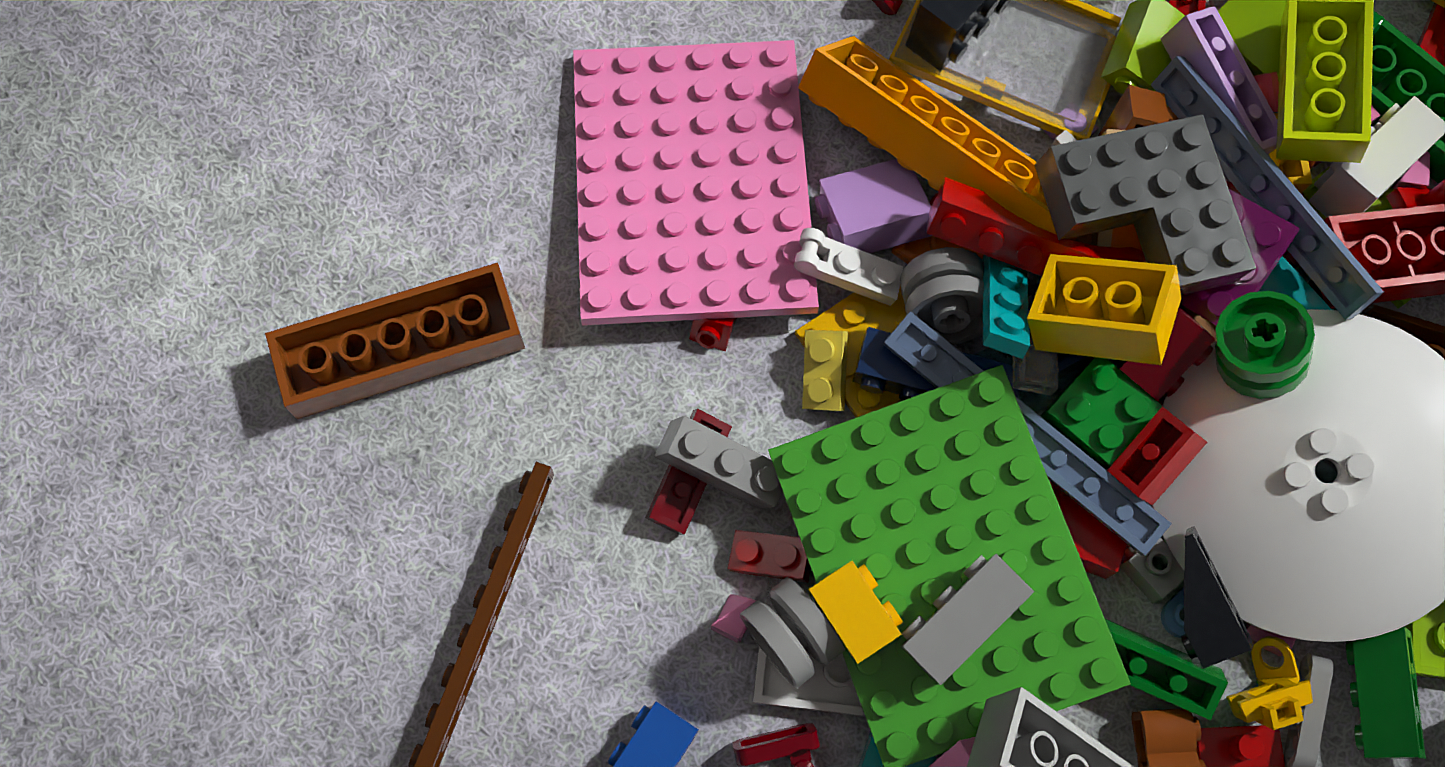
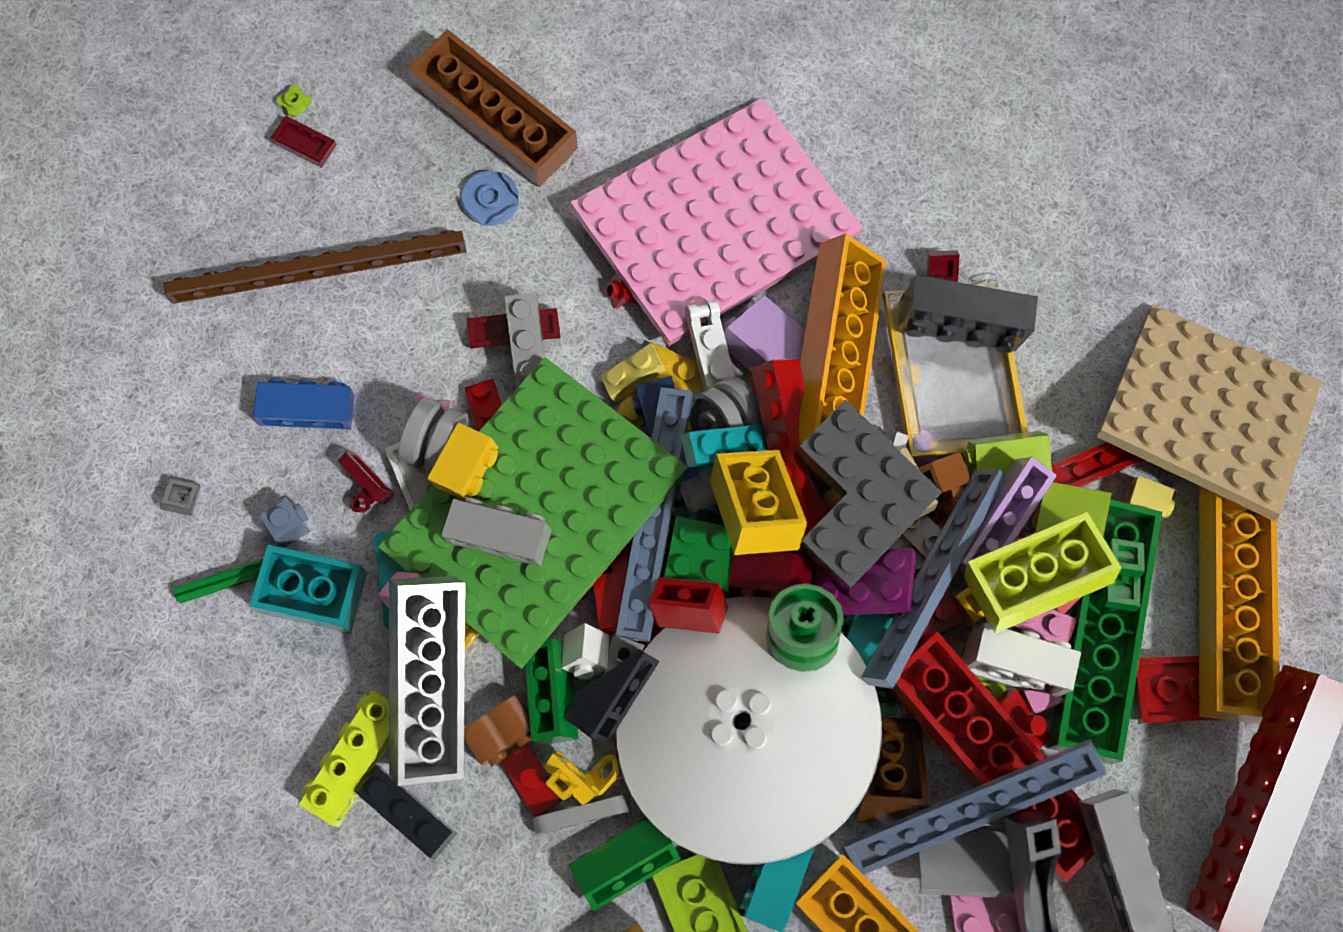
camera: 60 degrees right, 0 degrees up
none -> dark red plate [270,116,337,168]
none -> lime plate [277,85,312,117]
none -> medium blue tile [461,170,519,226]
none -> white brick [561,623,609,680]

